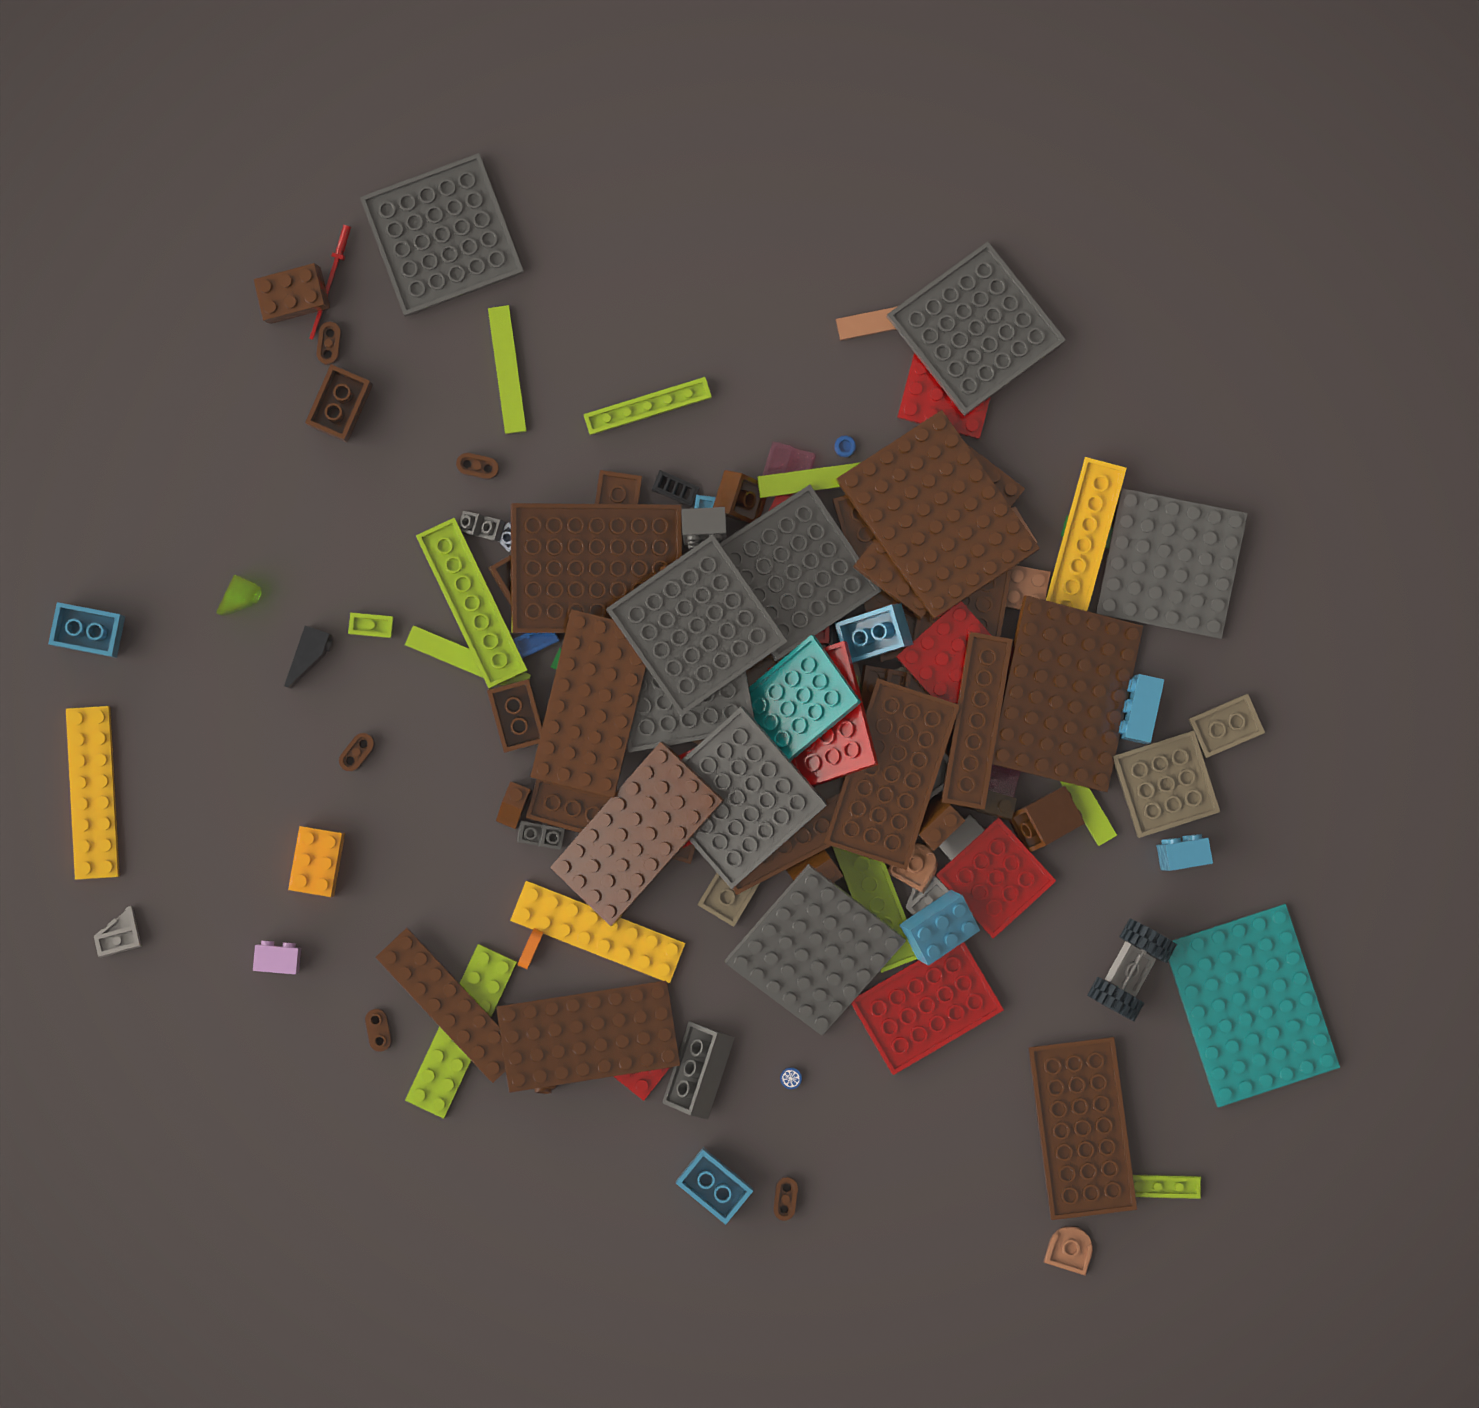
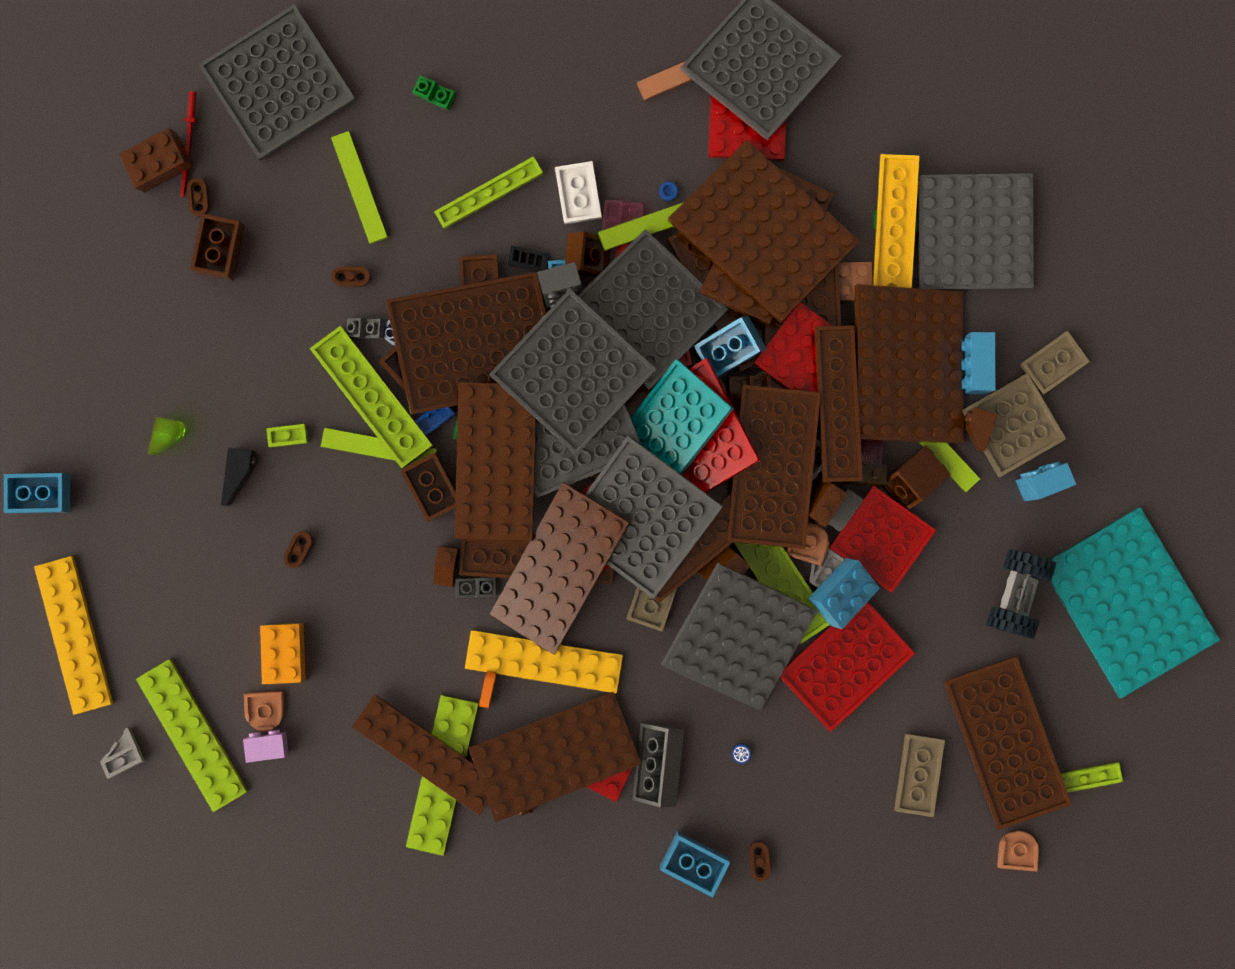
camera: 10 degrees left, 0 degrees up
reddish brown plate [365,1009,392,1052] -> none
none -> lime plate [136,659,248,812]
none -> nougat tile [244,691,285,731]
none -> green slope [412,76,457,111]
none -> white plate [555,161,602,224]
none -> dark tan plate [894,733,945,817]
none -> reddish brown slope [964,407,997,453]

